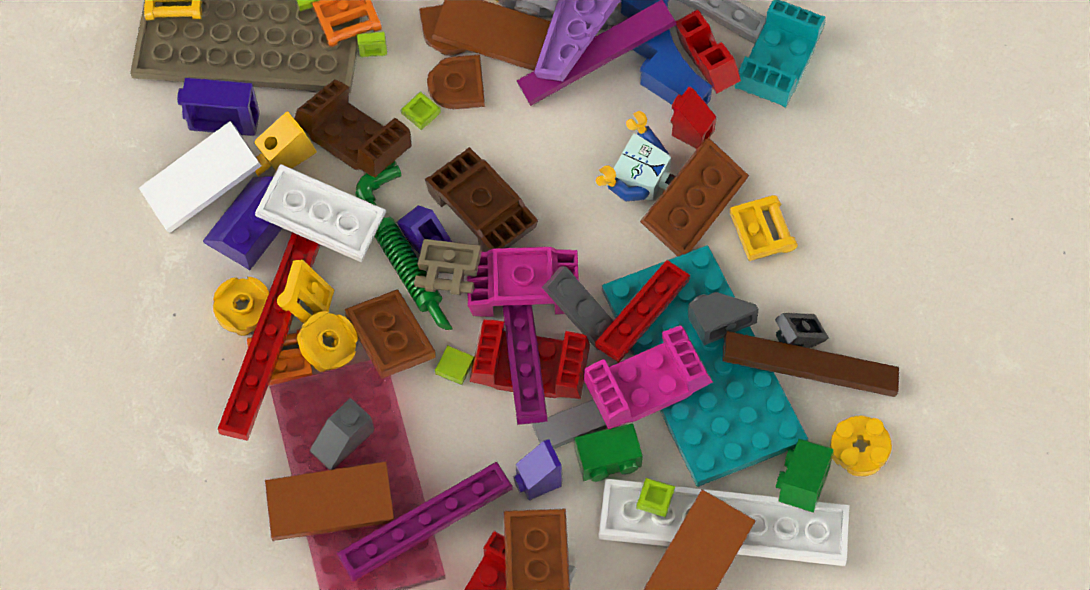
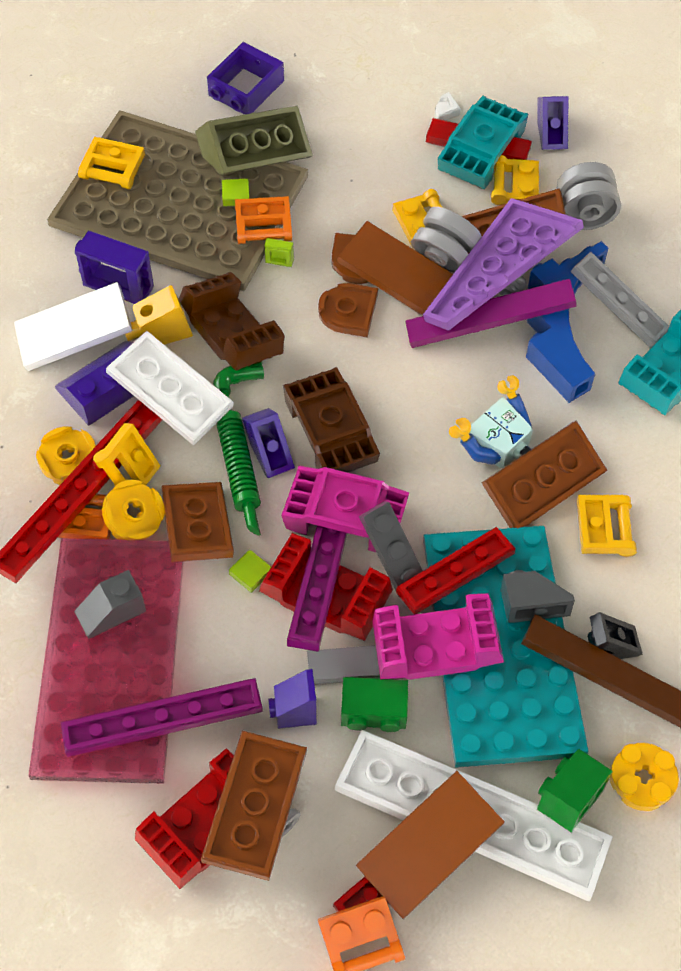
camera: 15 degrees right, 5 degrees down
dark orange tile [265,462,394,541] -> none
lime tile [401,91,441,130] -> none
dark tan plate [414,239,482,295] -> none
lime tile [636,478,675,517] -> none
red slope [670,87,716,149] -> none
red arch [675,9,741,94] -> none

